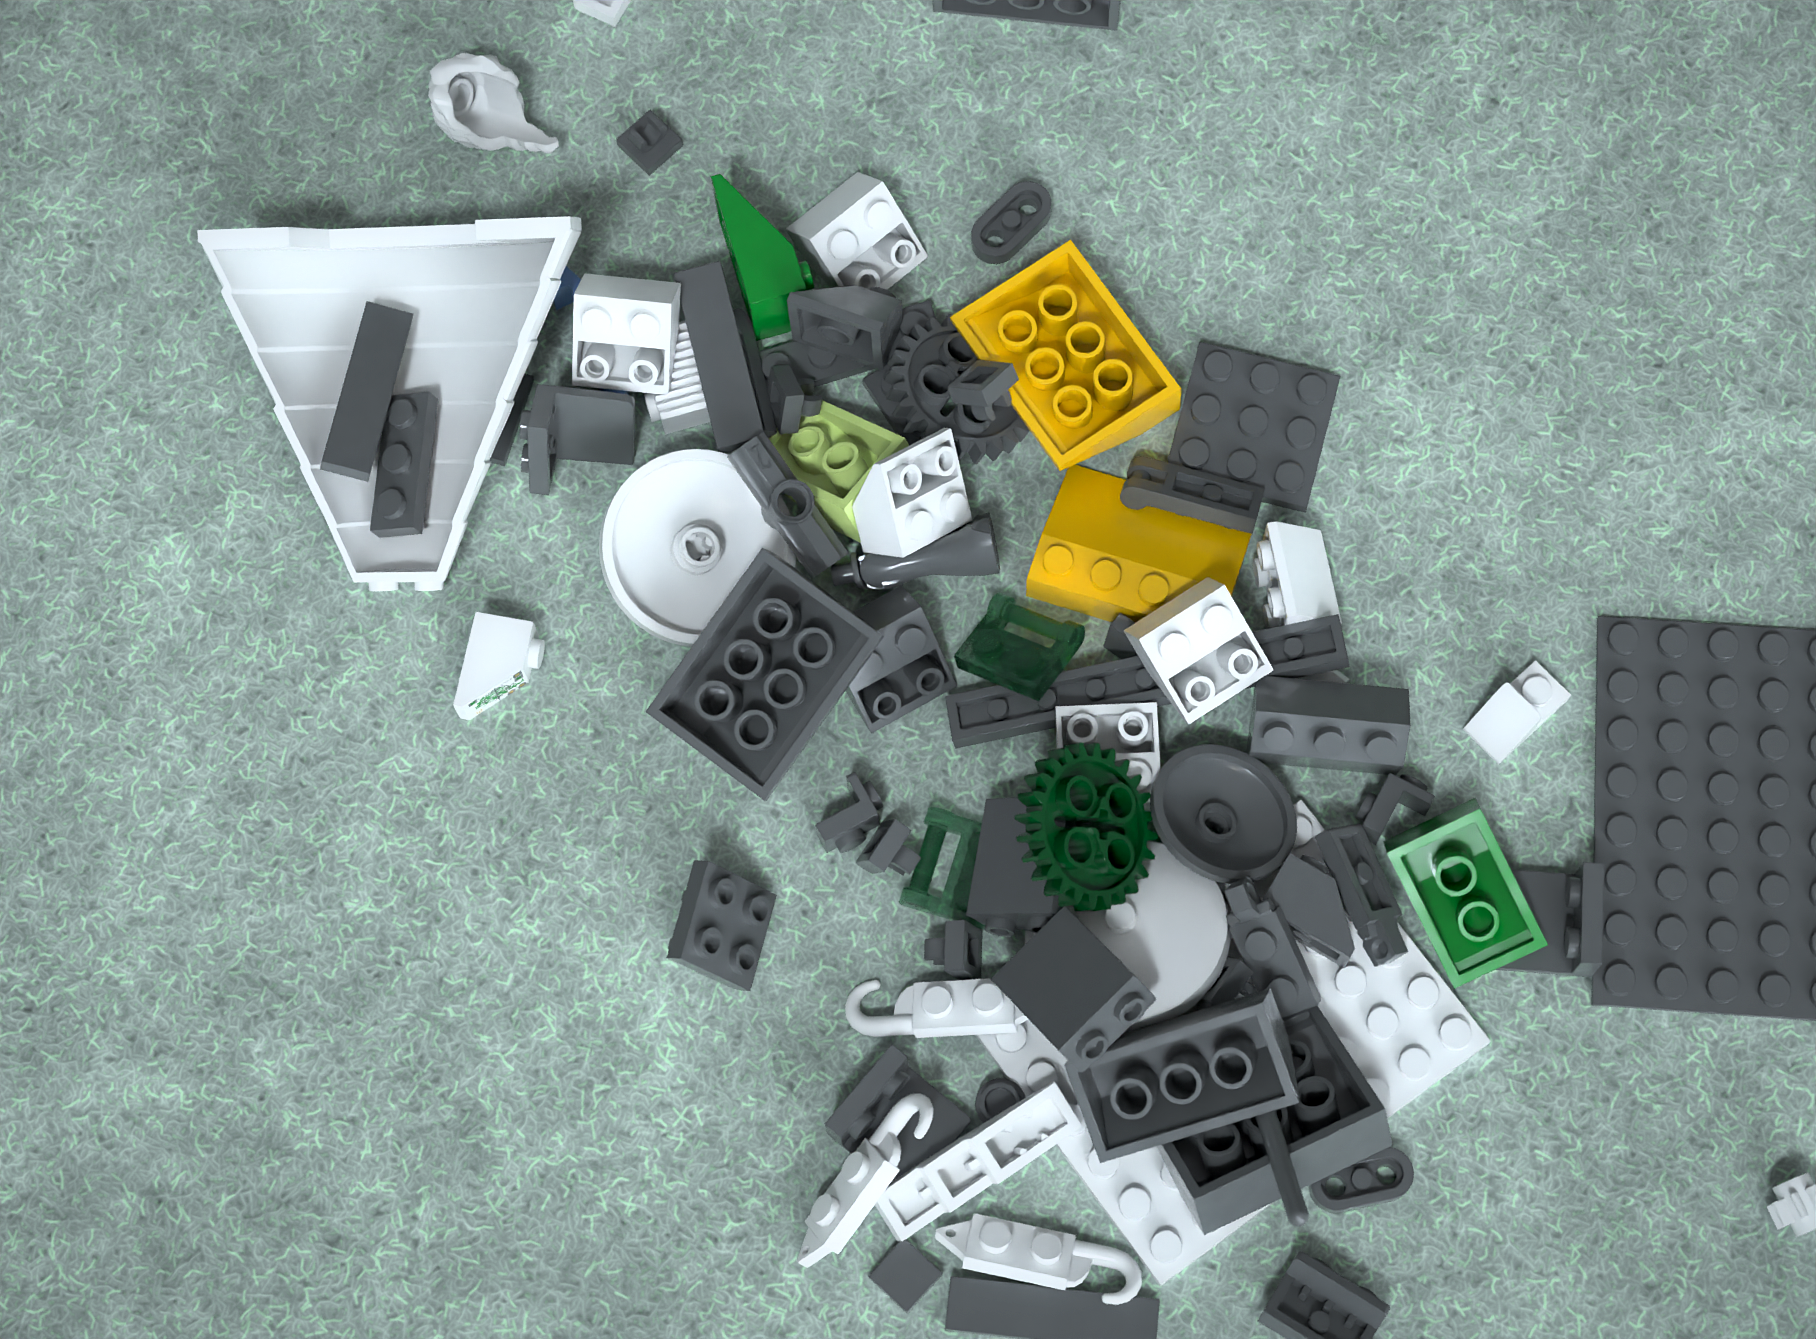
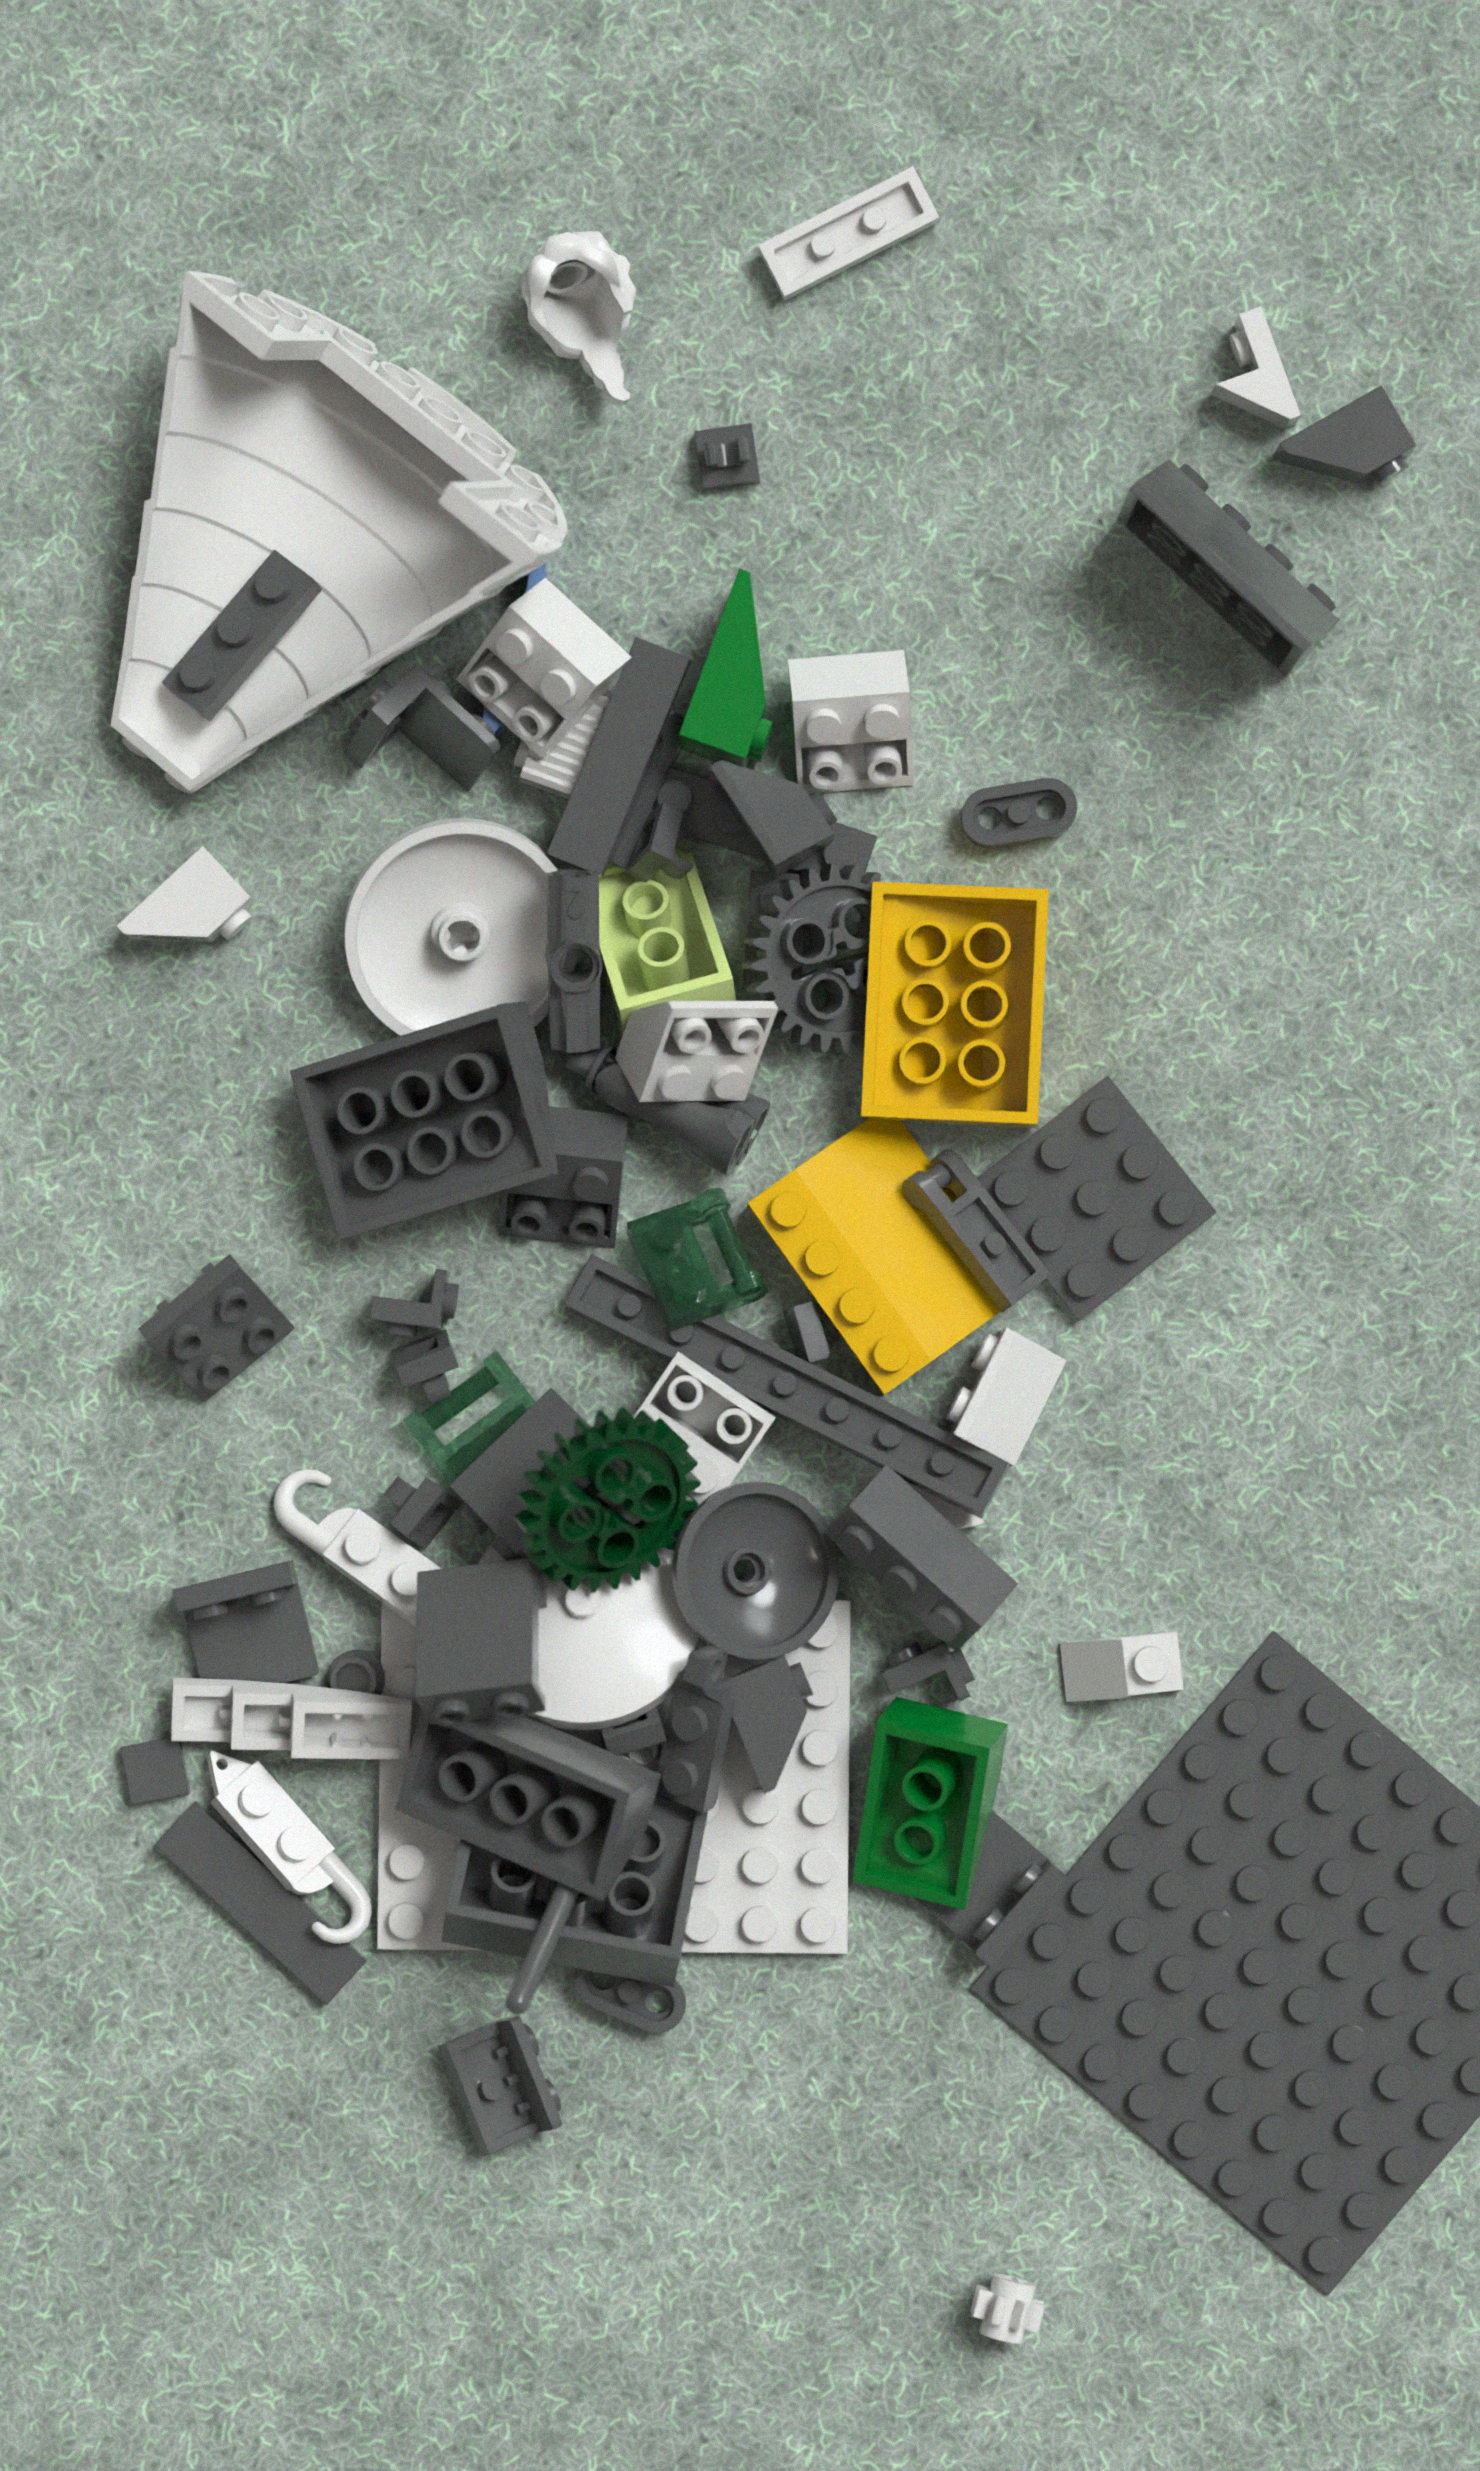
camera: 30 degrees right, 15 degrees up
dark grey tile [320,301,413,482] -> none
white plate [797,1093,933,1268] -> none
dark grey tile [947,360,1019,421] -> none
white slope [1124,577,1274,724] -> none
dark grey hinge [1315,823,1408,967] -> none

